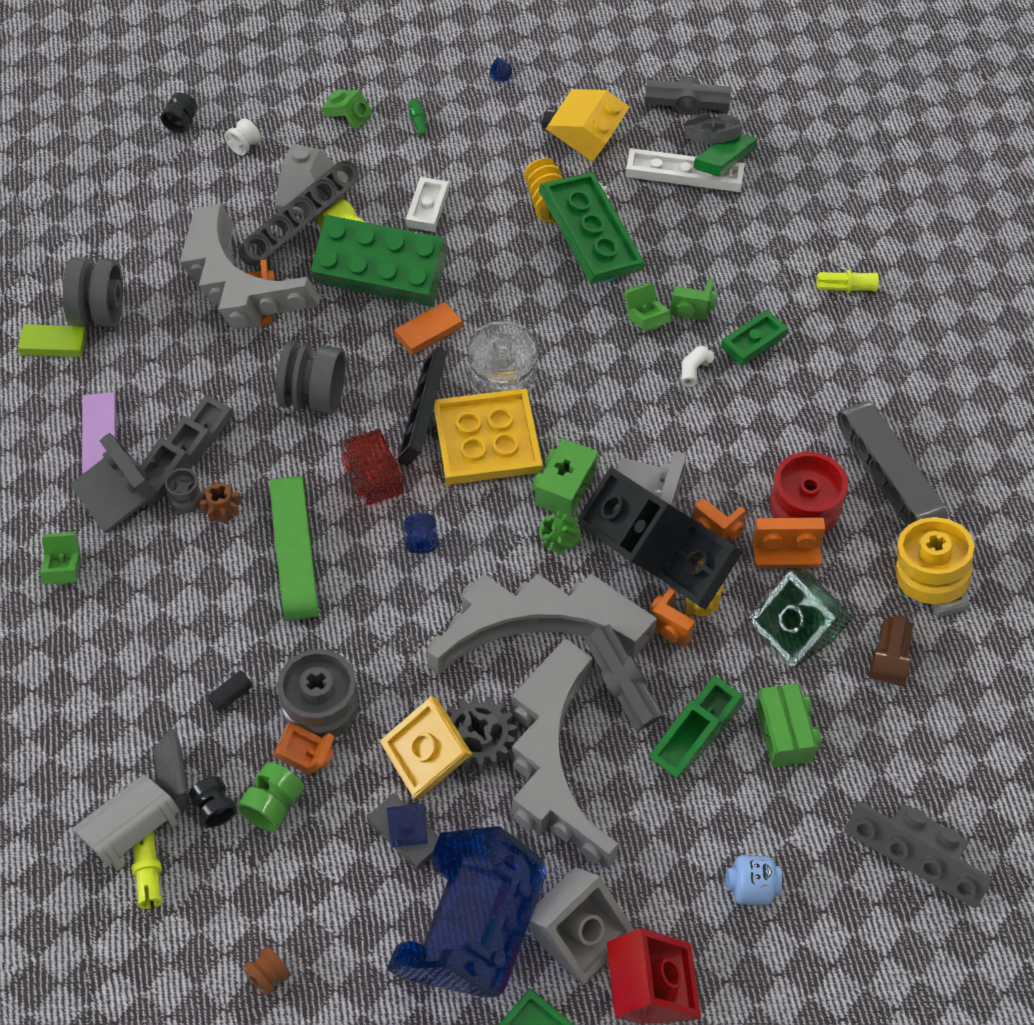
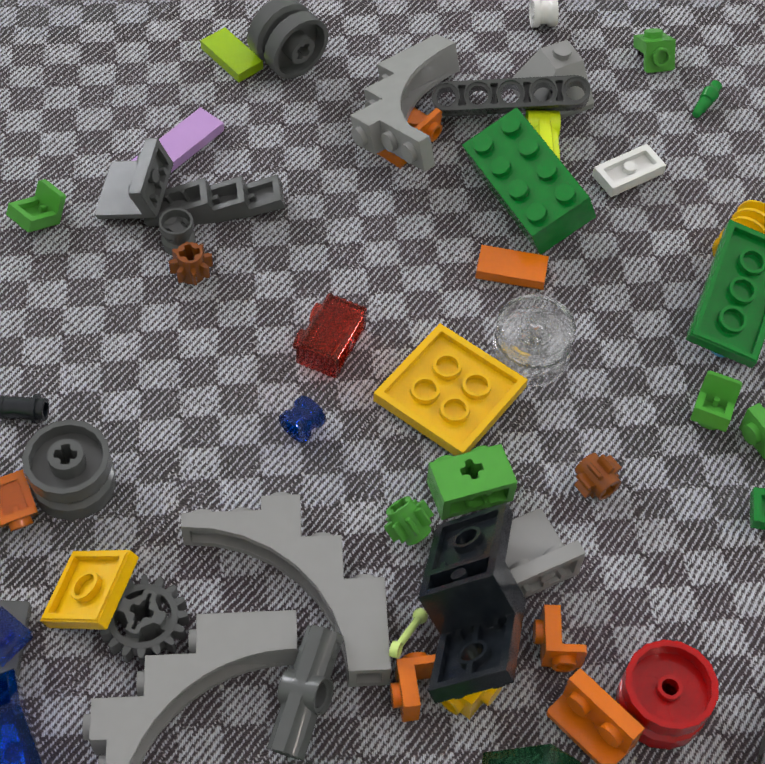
camera: 45 degrees right, 0 degrees up
bright green beam [269,476,319,621] -> none
dark grey wheel [276,340,346,415] -> none
black tile [397,347,448,467] -> none
white arm [681,346,714,387] -> none
none -> yellowish green hinge [389,608,428,659]
none -> dark orange gear [574,453,622,500]

